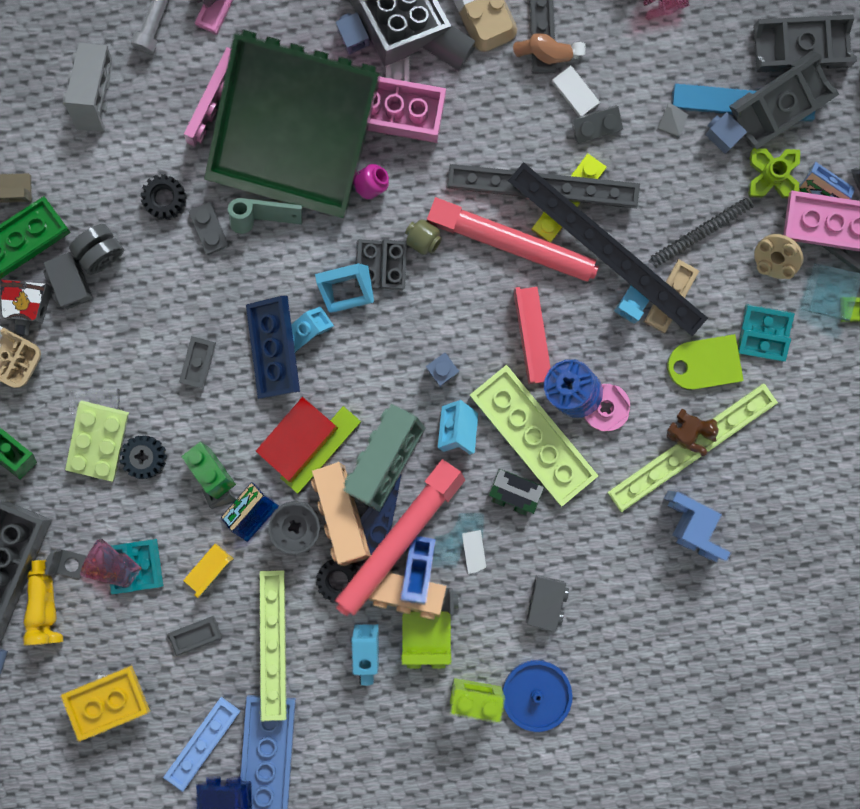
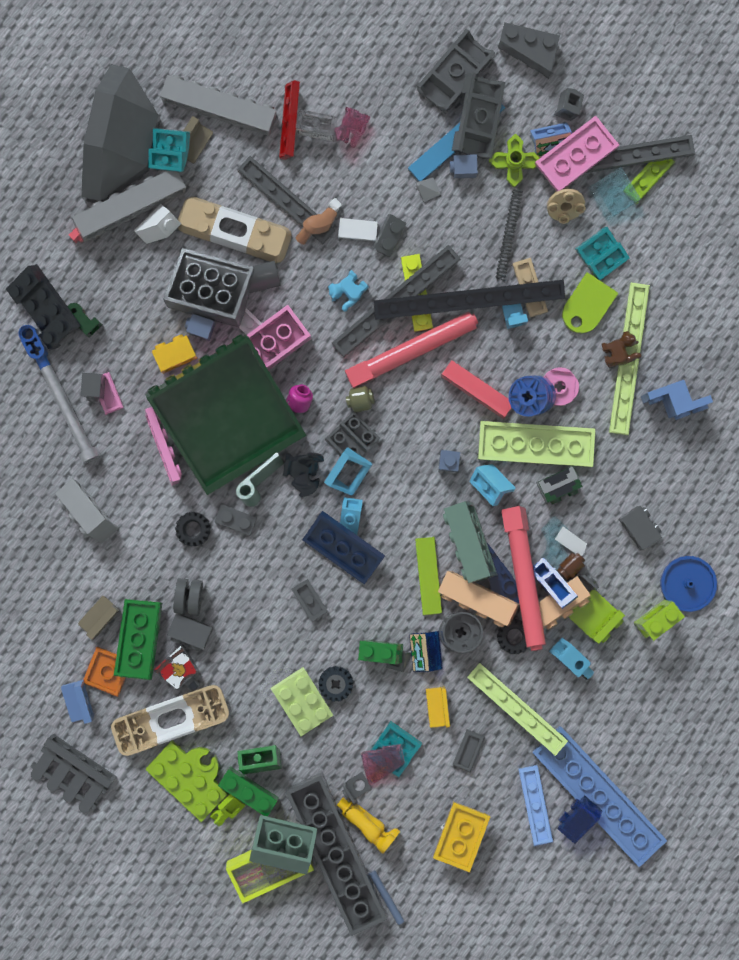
camera: 50 degrees left, 0 degrees up
red tile [256,397,338,482] -> none
none -> yellow brick [152,334,198,374]
none -> black animal [283,452,324,497]
none -> medium azure animal [328,270,369,312]
none -> reddish brown brick [557,553,585,581]

